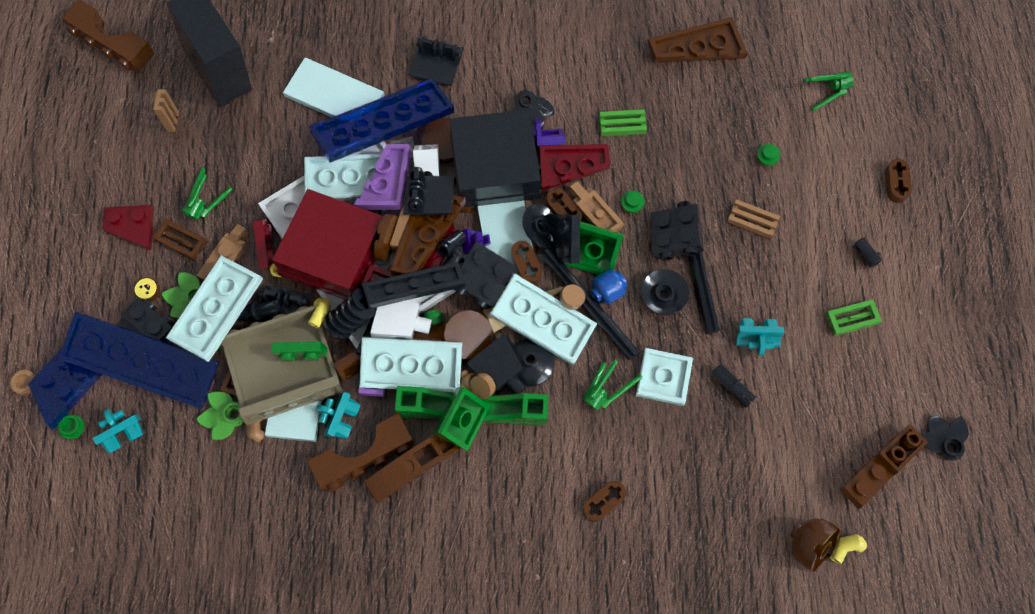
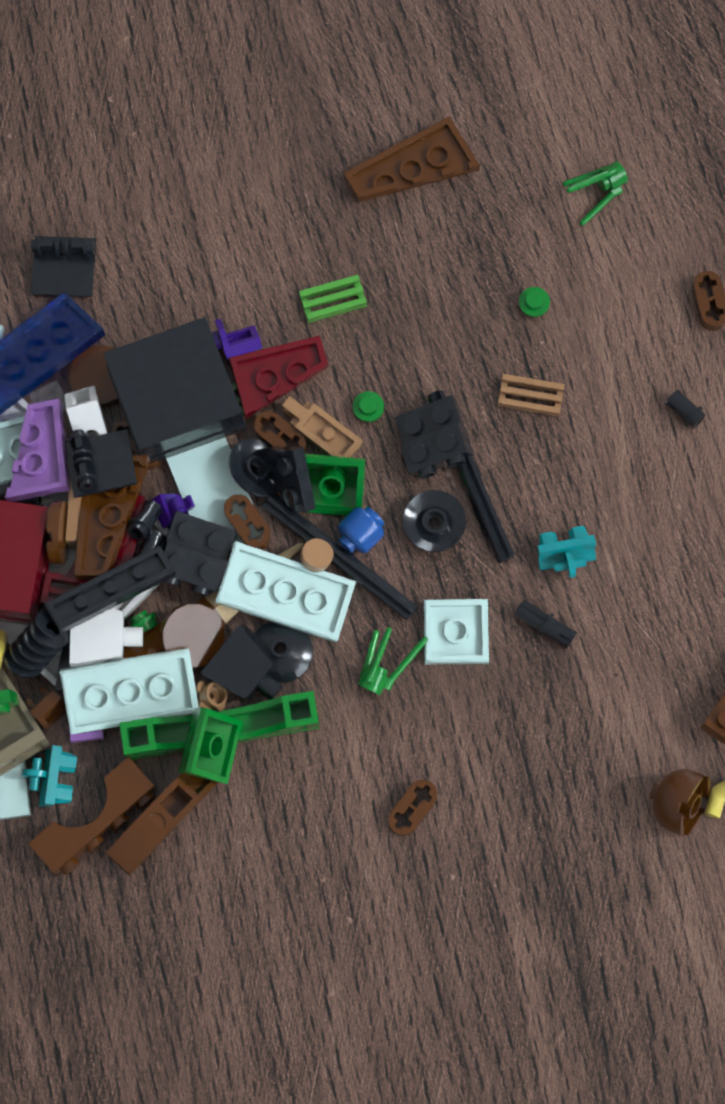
camera: 10 degrees left, 5 degrees up
medium nougat tile [470,373,496,399] -> none
black plate [512,90,555,130] -> none
bright green tile [825,299,882,336] -> none

